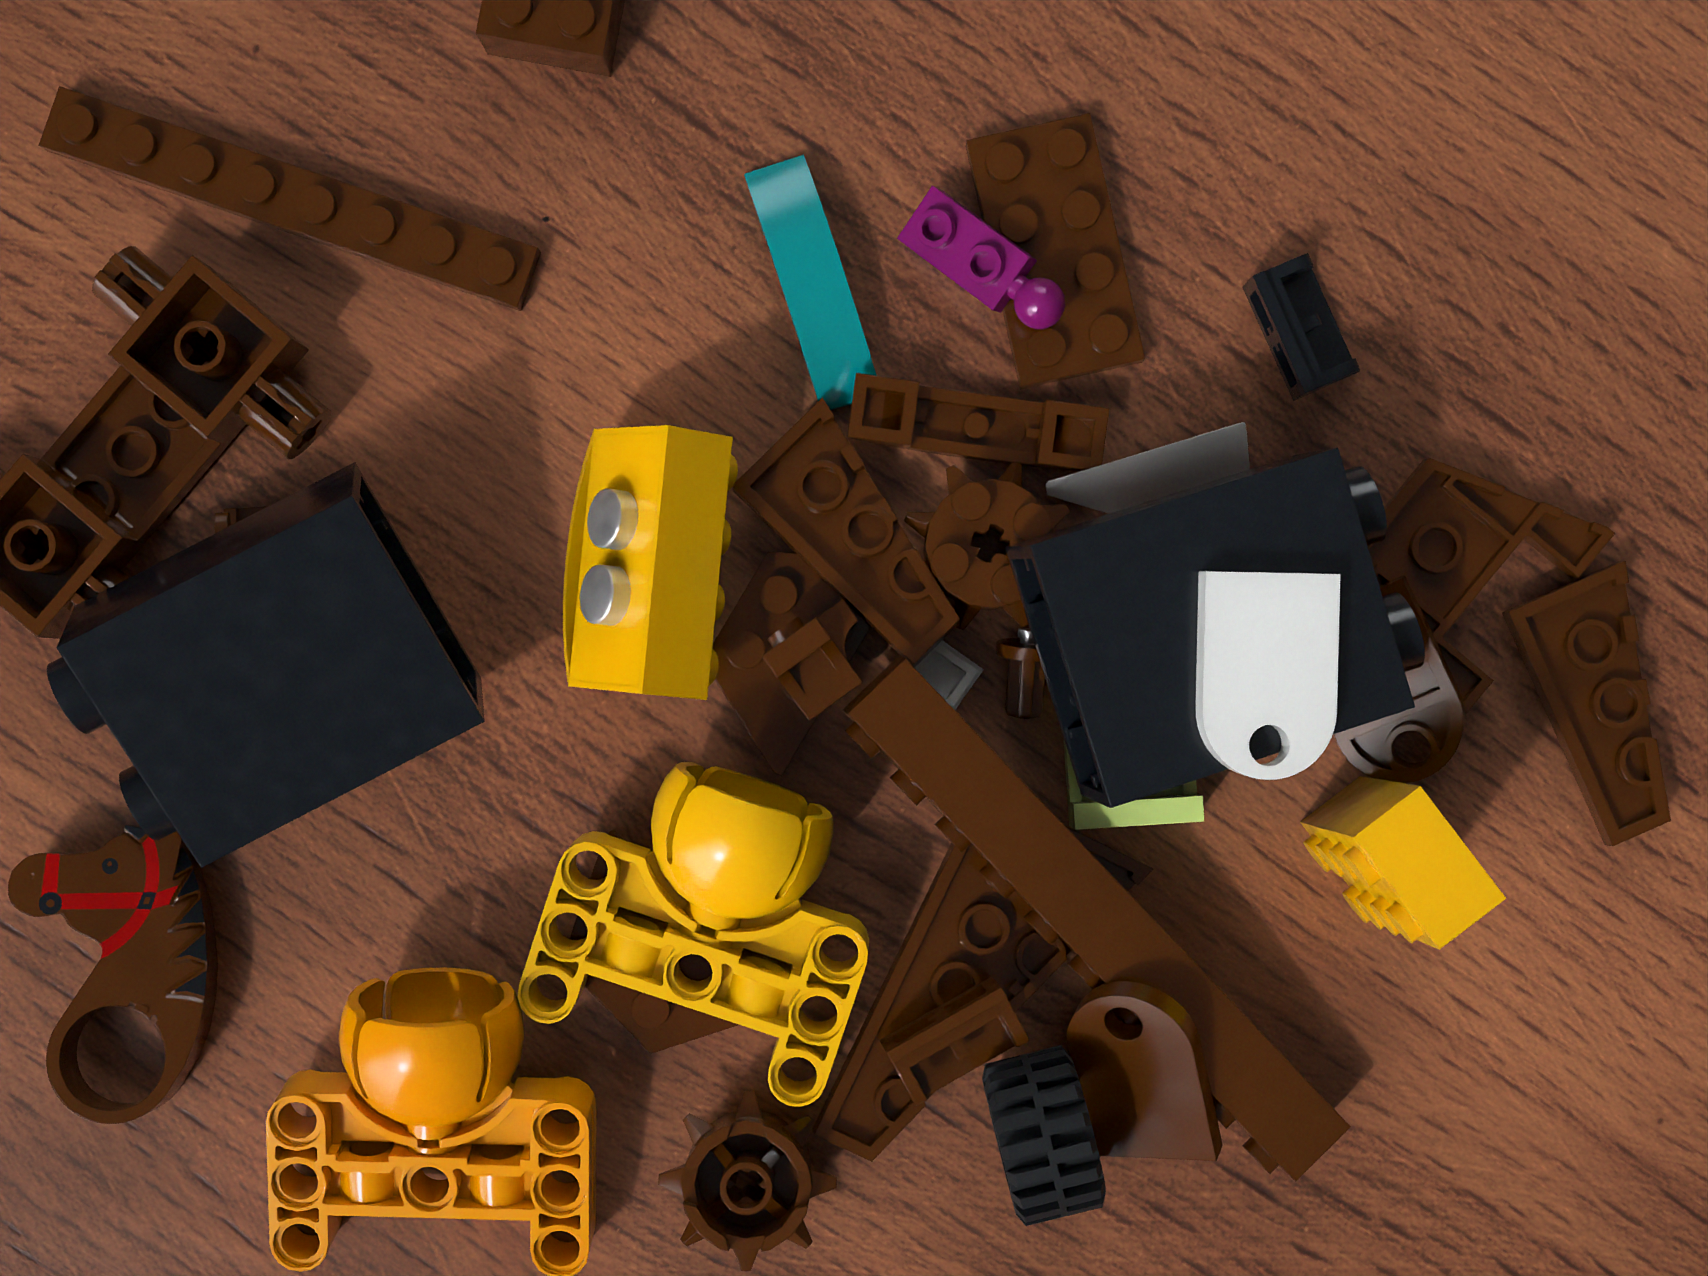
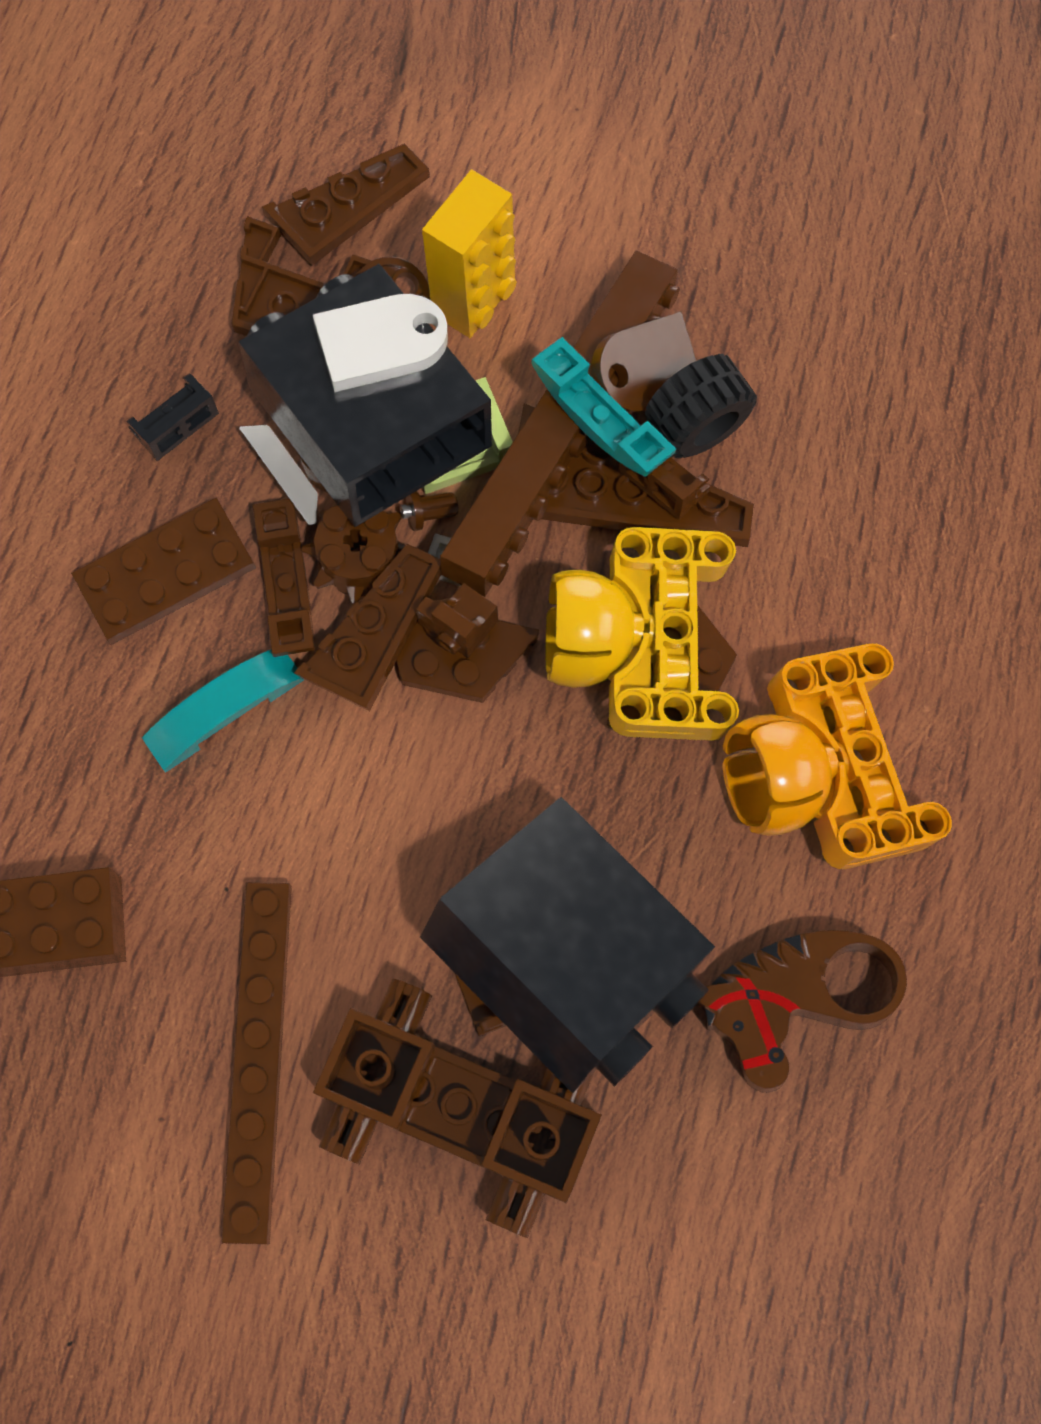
camera: 105 degrees left, 15 degrees down
yellow piece [563,425,738,700] -> none
reddish brown brick [658,1091,837,1271] -> none
magenta plate [897,185,1065,329] -> none
none -> teal slope [531,337,676,477]

